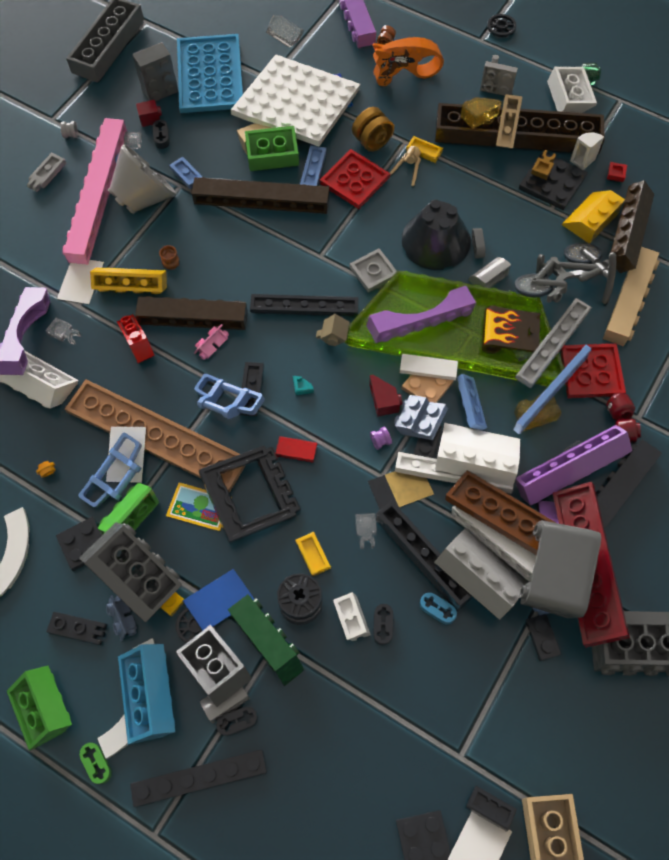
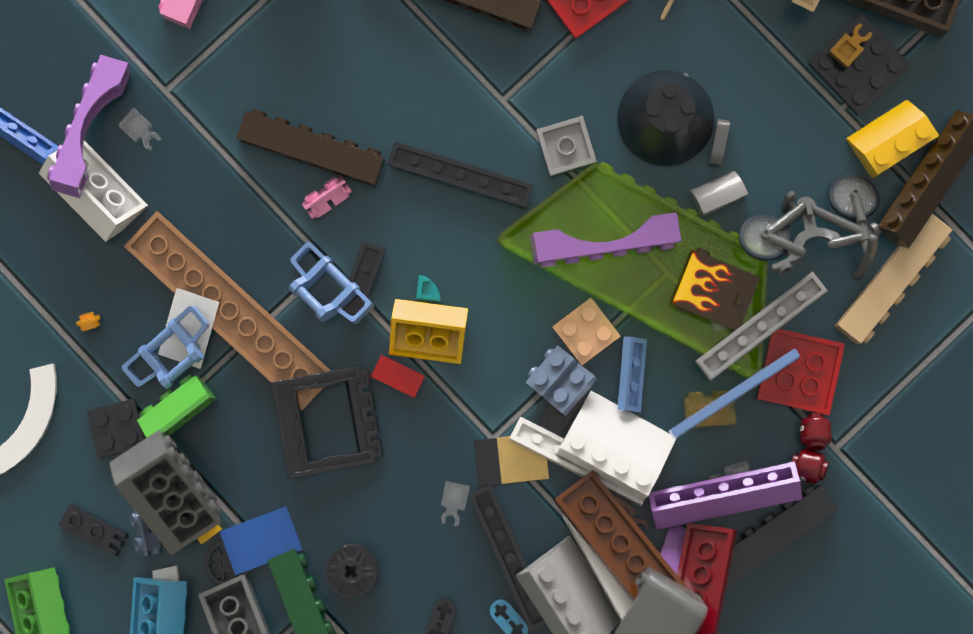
camera: 20 degrees right, 20 degrees up
white sticker [57,260,104,304] -> none
yellow brick [90,267,167,294] -> none
red slope [117,314,155,363] -> none
dark orange wheel [159,245,180,270] -> none
sticker [166,482,232,531] -> none
yellow tile [295,532,331,577] -> none
dark tan brick [316,314,349,346] -> none
white hinge [333,592,371,641] -> none
dark red slope [369,375,402,417] -> none
medium lavender wheel [370,426,392,450] -> none
white tile [400,354,458,380] -> none
white brick [570,133,604,170] -> none
red plate [607,162,627,182] -> none
none -> yellow slope [389,299,468,364]

